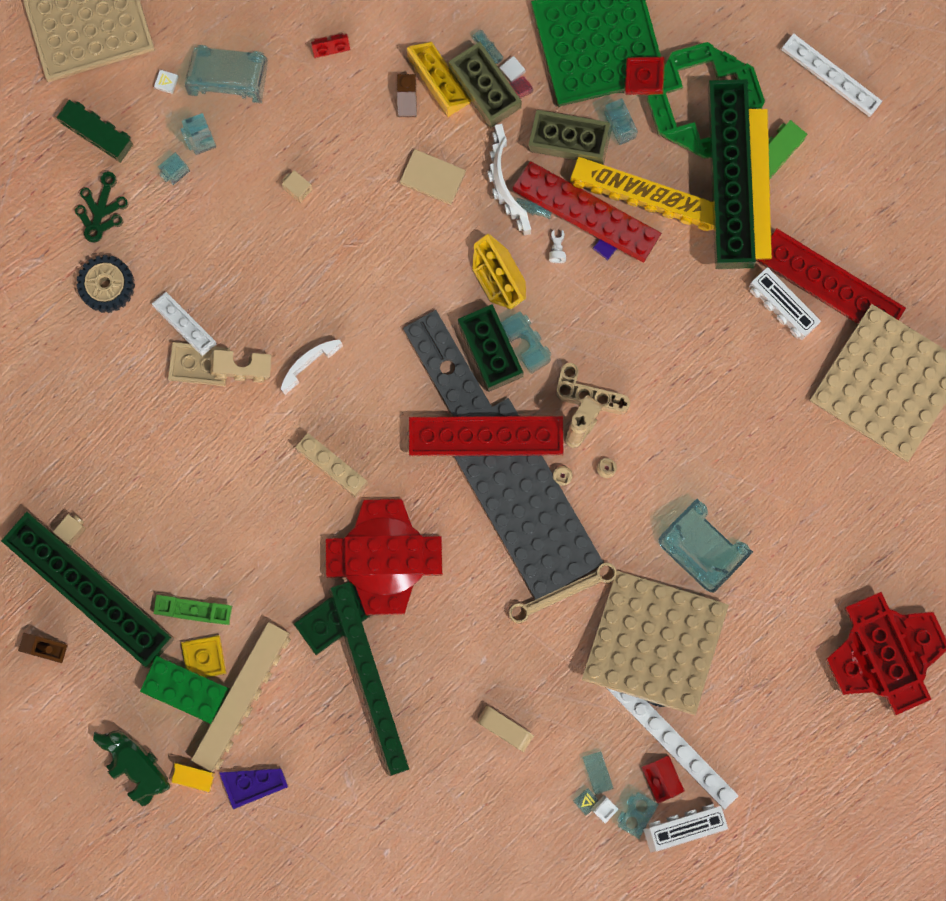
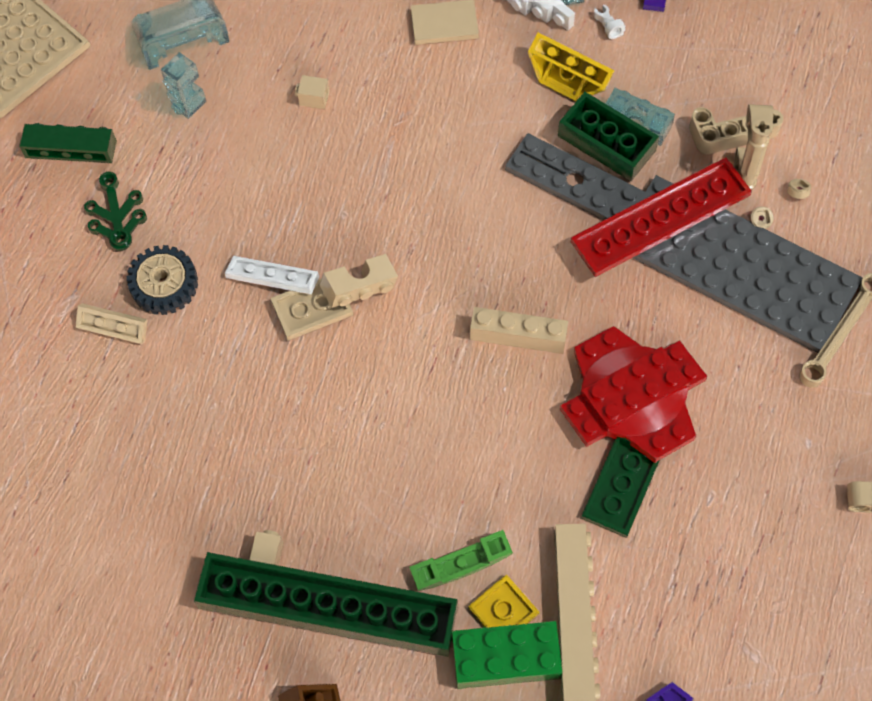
camera: 30 degrees left, 15 degrees down
white tile [154,70,178,94] -> none
clear light blue brick [158,152,190,185] -> none
white slope [281,340,343,395] -> none
dark green brick [329,582,410,776] -> none
none -> tan plate [76,303,148,344]

